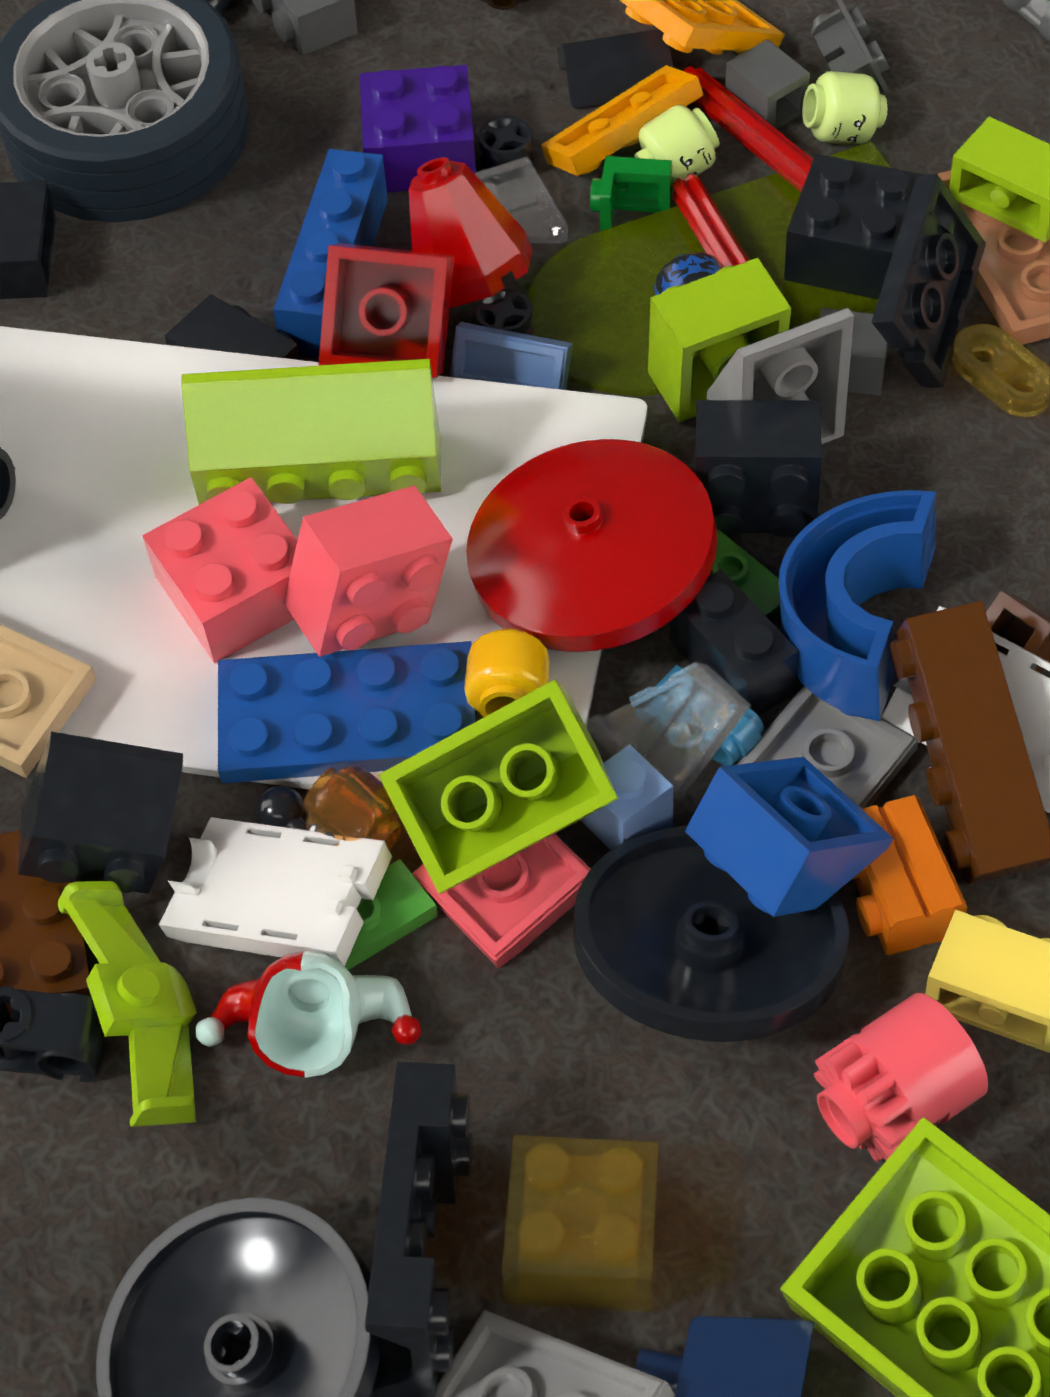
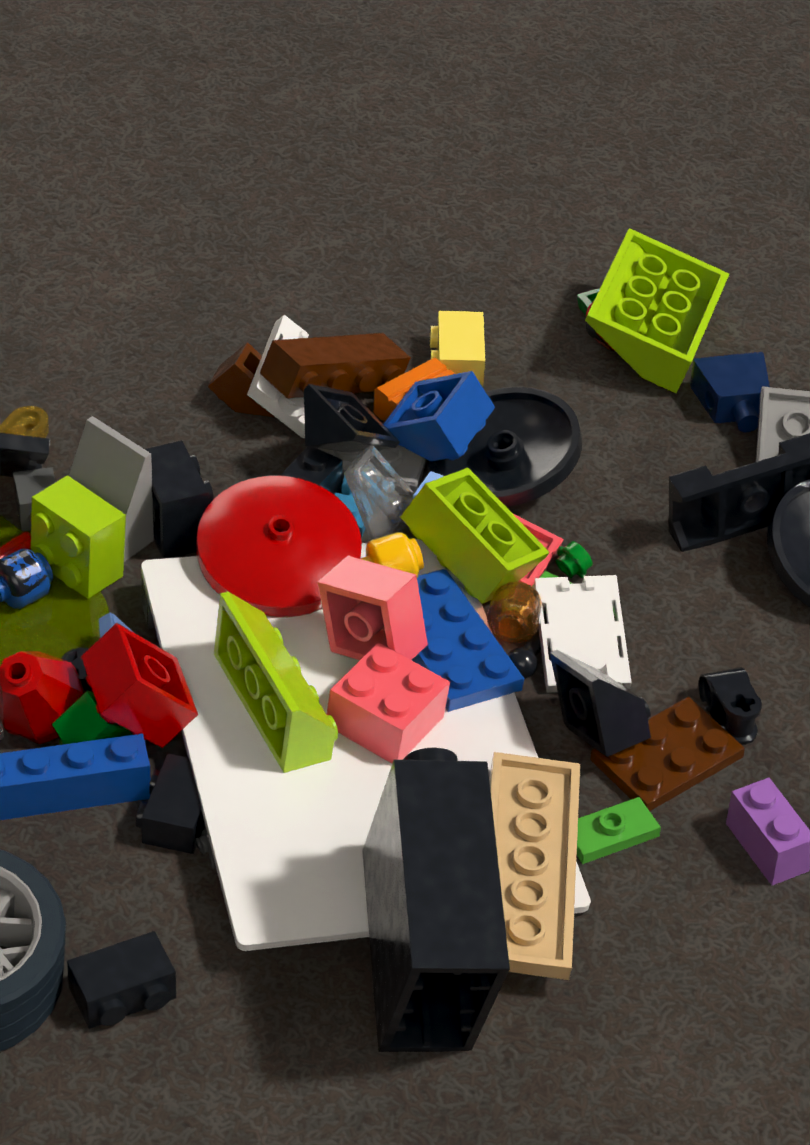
camera: 120 degrees left, 10 degrees down
lime plate [58,881,197,1127] -> none
light aqua piece [196,951,422,1078] -> none
clear yellow brick [502,1135,659,1312] -> none
blue brick [779,490,936,721] -> none
coral gear [814,993,988,1162] -> none
none -> black slope [304,384,400,453]
none -> green plate [556,541,593,578]

